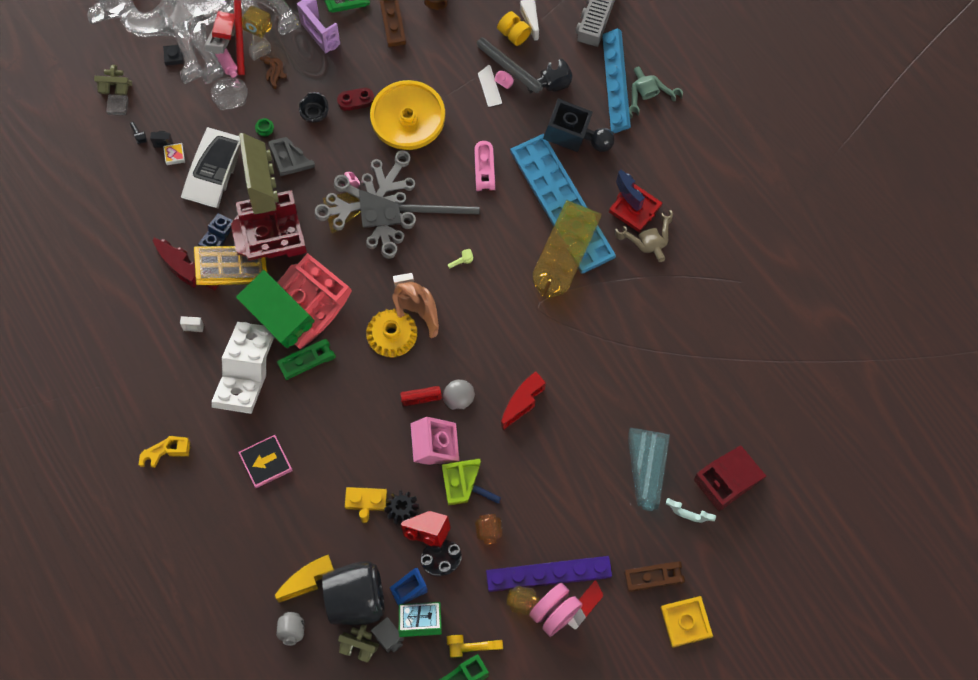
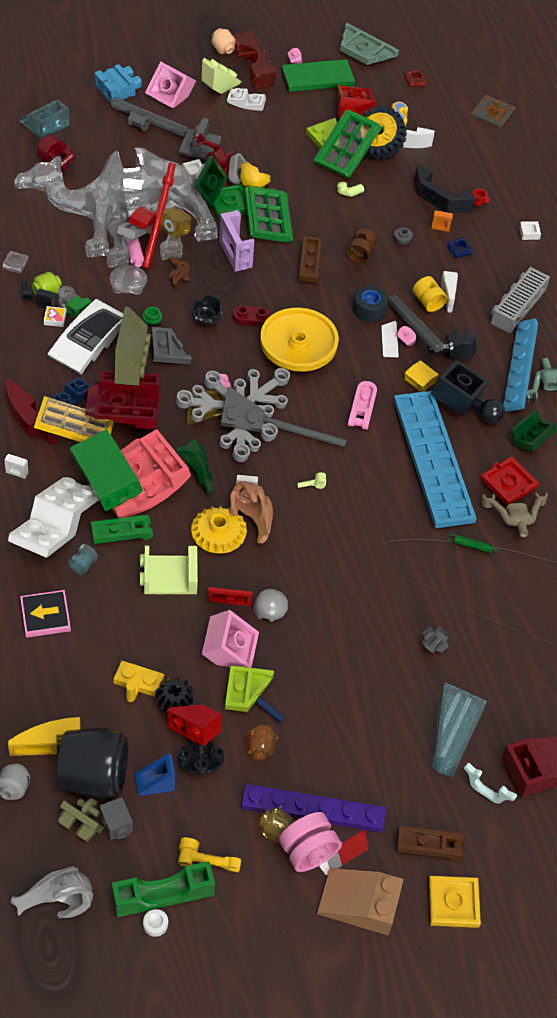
camera: 10 degrees right, 15 degrees down
olive hips [94,65,132,95] -> none
black plate [163,44,184,66] -> none
tile [399,602,442,637] -> none
red slope [501,371,546,430] -> none
clear yellow plate [533,200,602,298] -> none
dark blue slope [616,170,645,211] -> none
none -> lime head [31,272,62,296]
none -> leg [58,286,92,320]
none -> clear light blue wheel [68,544,98,575]
none -> yellowish green panel [140,546,198,594]
none -> dark green animal [175,440,215,494]
none -> medium nougat slope [317,868,404,936]
none -> black wheel [353,286,388,322]
none -> yellow piece [404,361,439,392]
none -> dark grey gear [422,626,449,653]
none -> green piece [447,534,500,553]
none -> dark green bracket [511,409,557,452]

